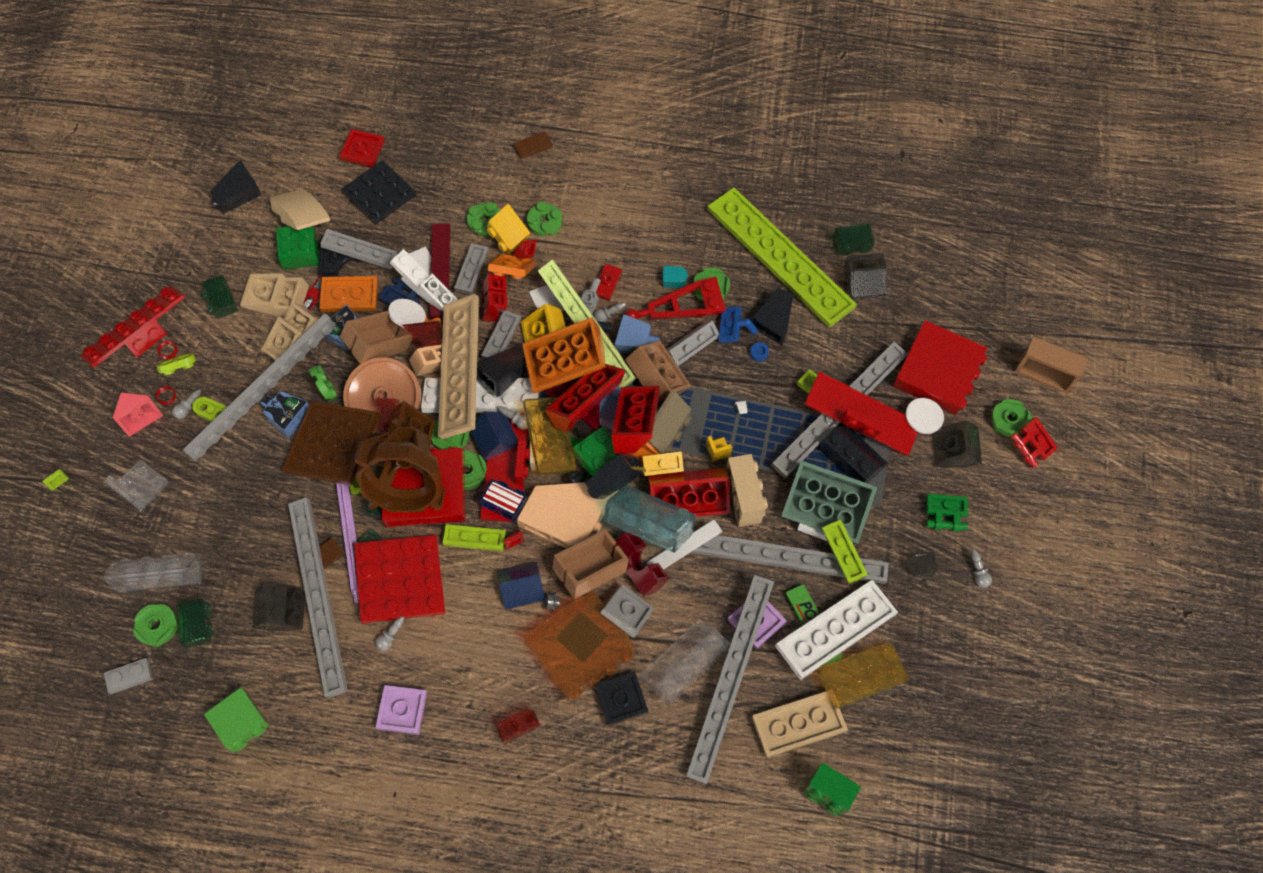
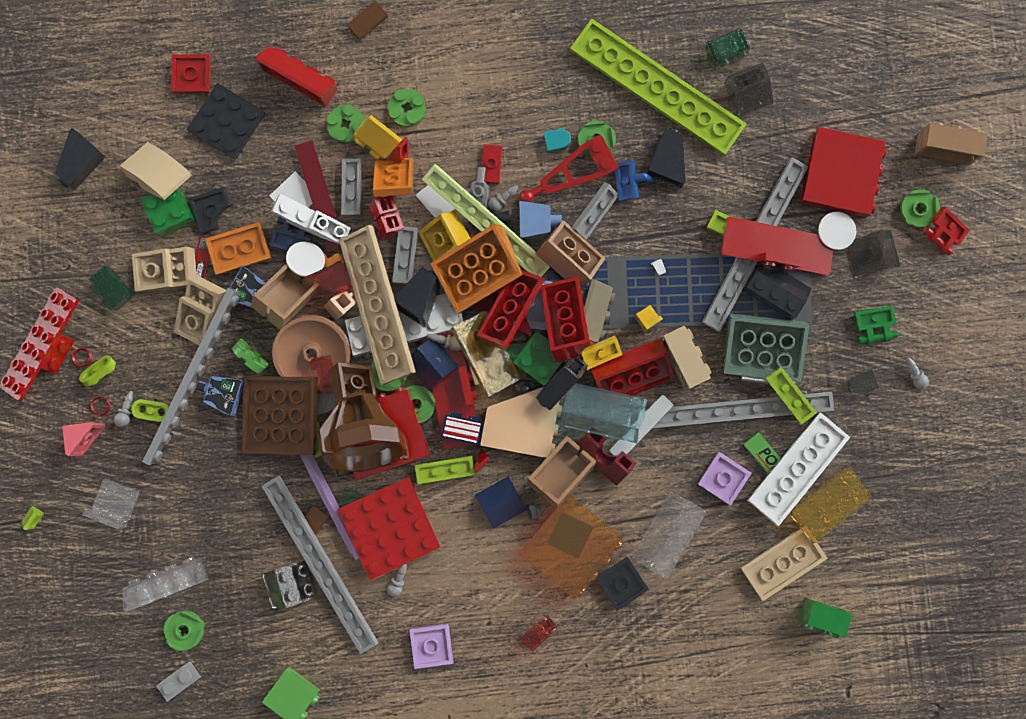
camera: 10 degrees left, 20 degrees up
clear green brick [178,599,214,648] -> none
light grey plate [321,229,397,270] -> none
light grey tile [600,584,655,638] -> none
light grey plate [686,575,774,785] -> none
blue tile [750,342,769,362] -> none
none -> red slope [255,46,338,108]

